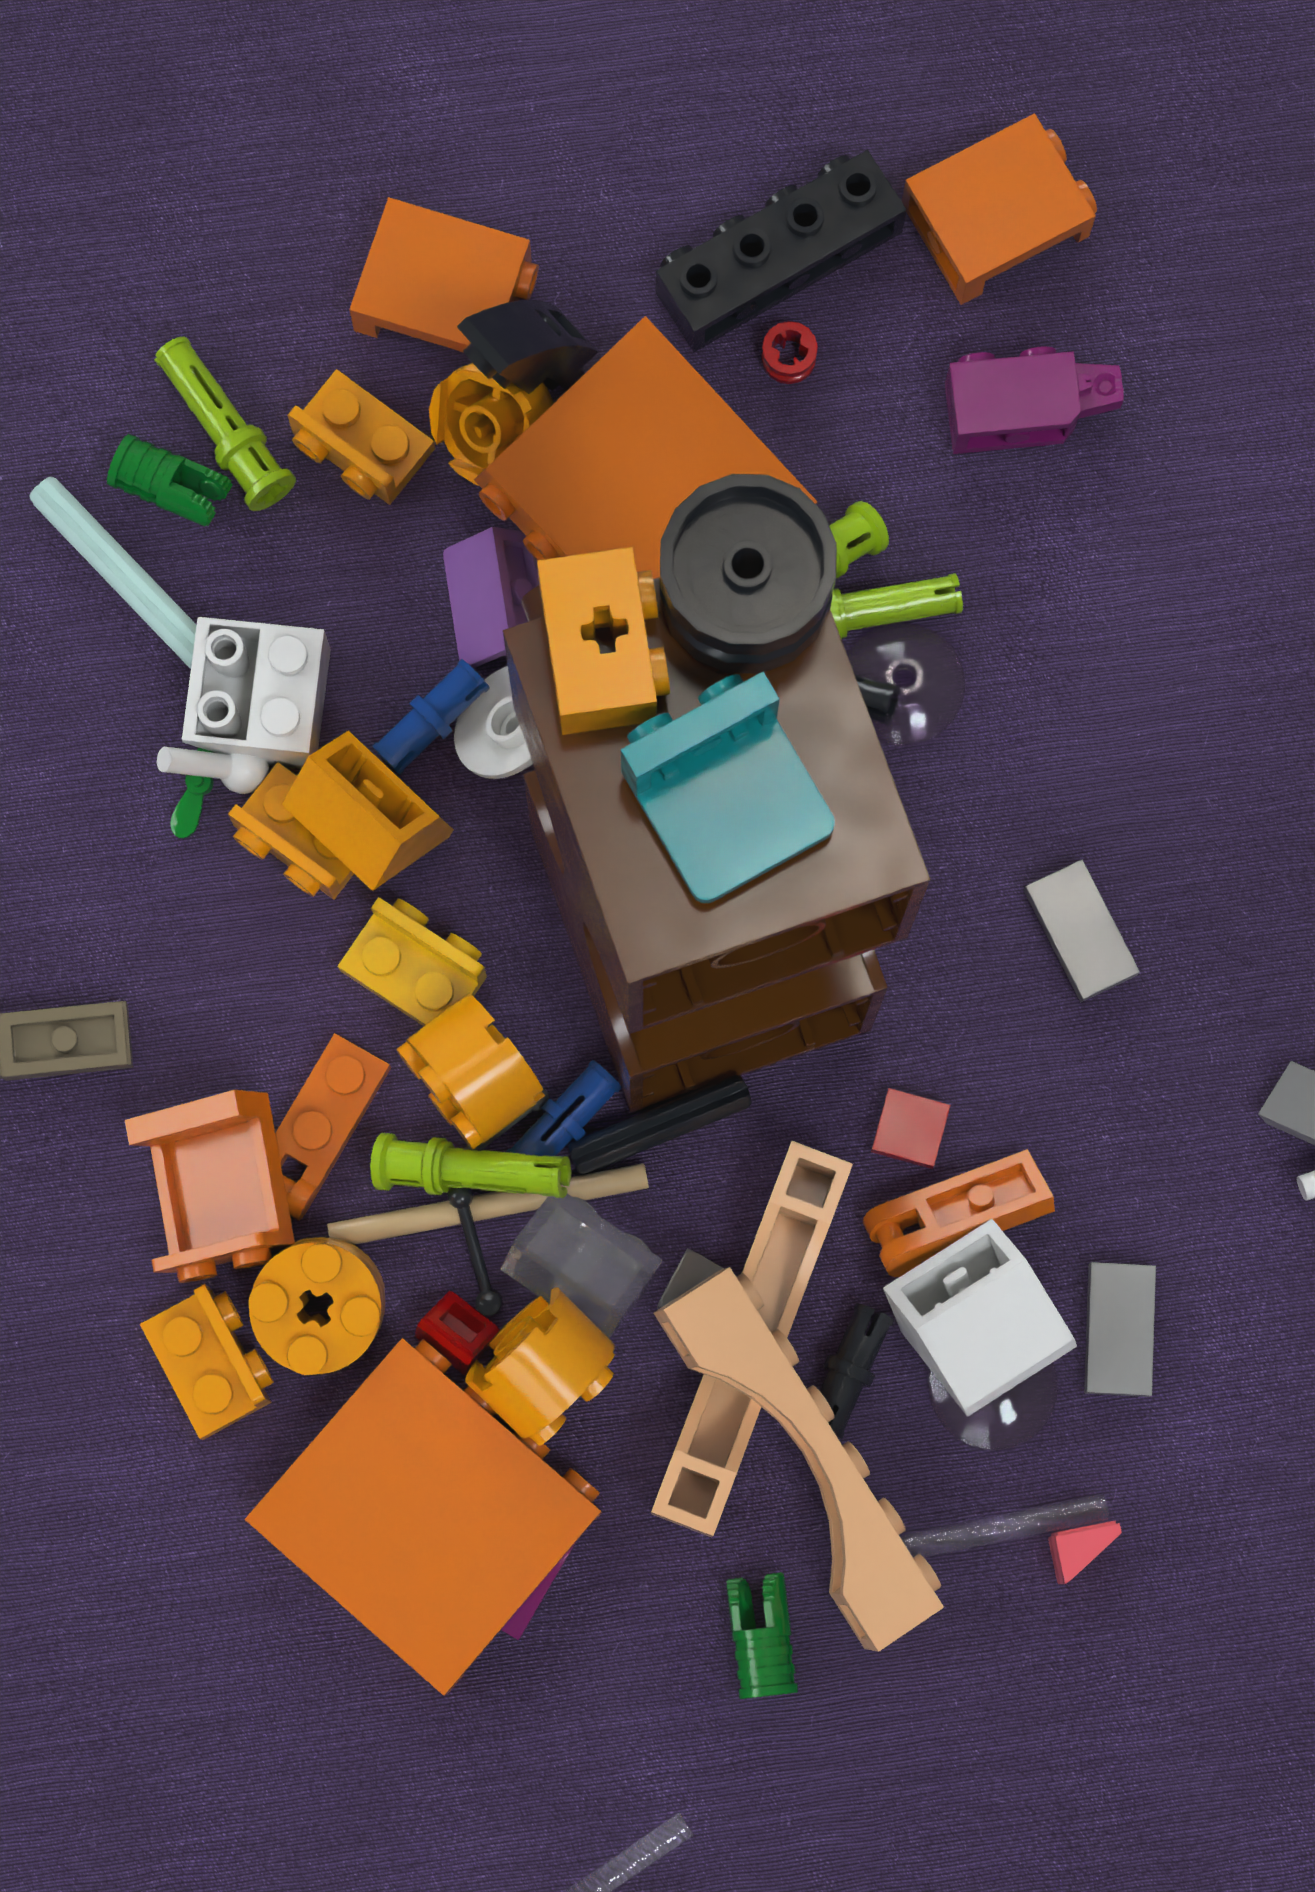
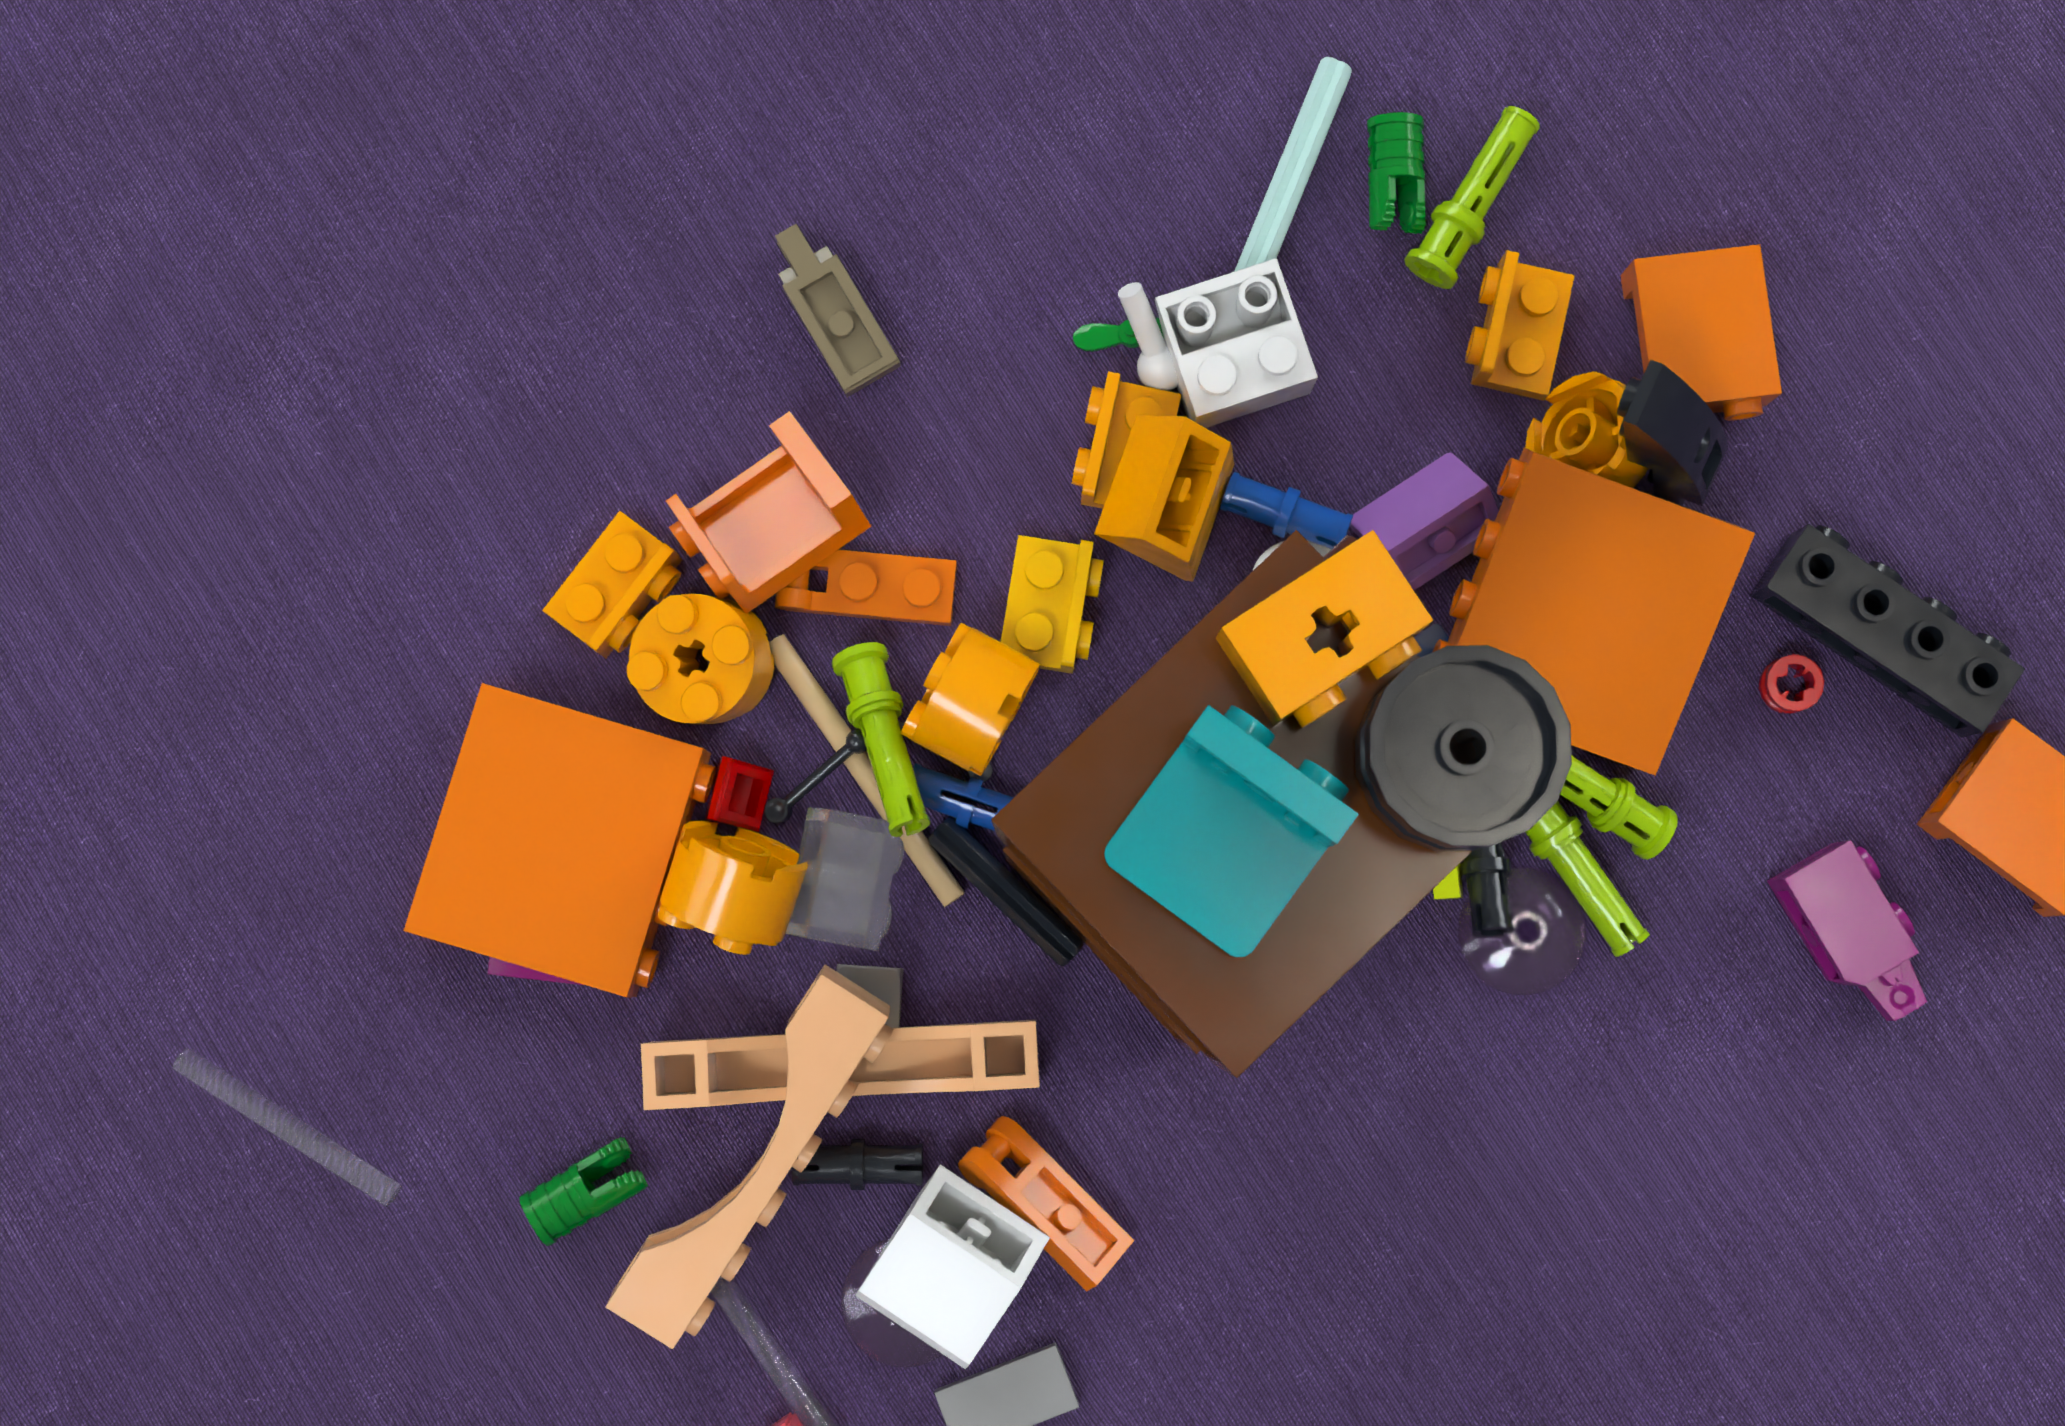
camera: 70 degrees right, 5 degrees up
tile [871,1088,951,1169] -> none
light grey tile [1023,860,1140,1003] -> none

